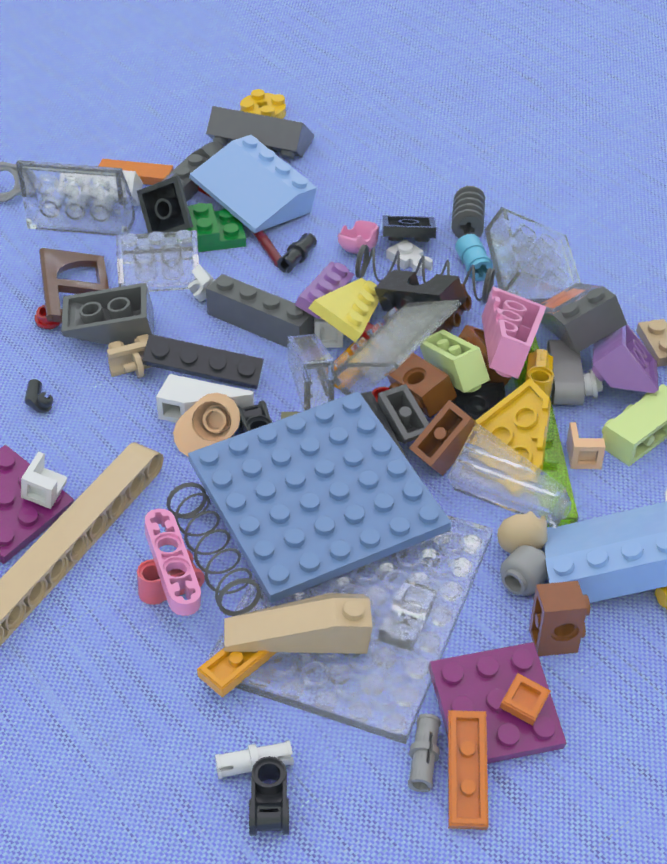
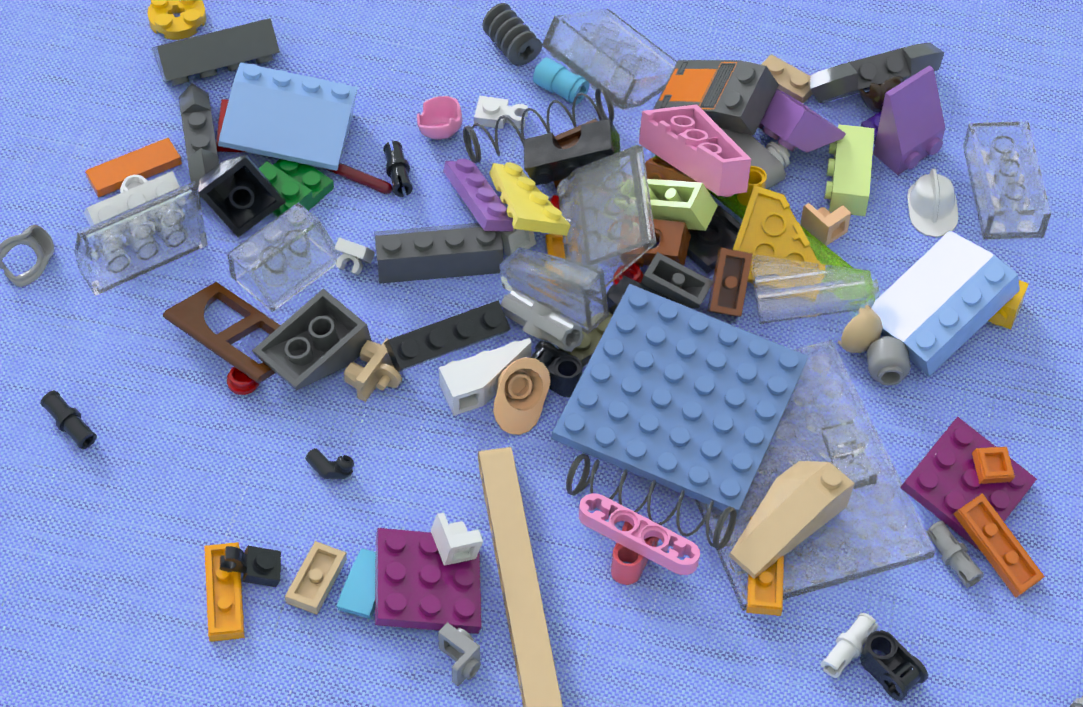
camera: 40 degrees left, 10 degrees up
black plate [382,215,436,242] -> none
brick [529,581,590,657] -> none
none -> light grey piece [501,290,584,352]

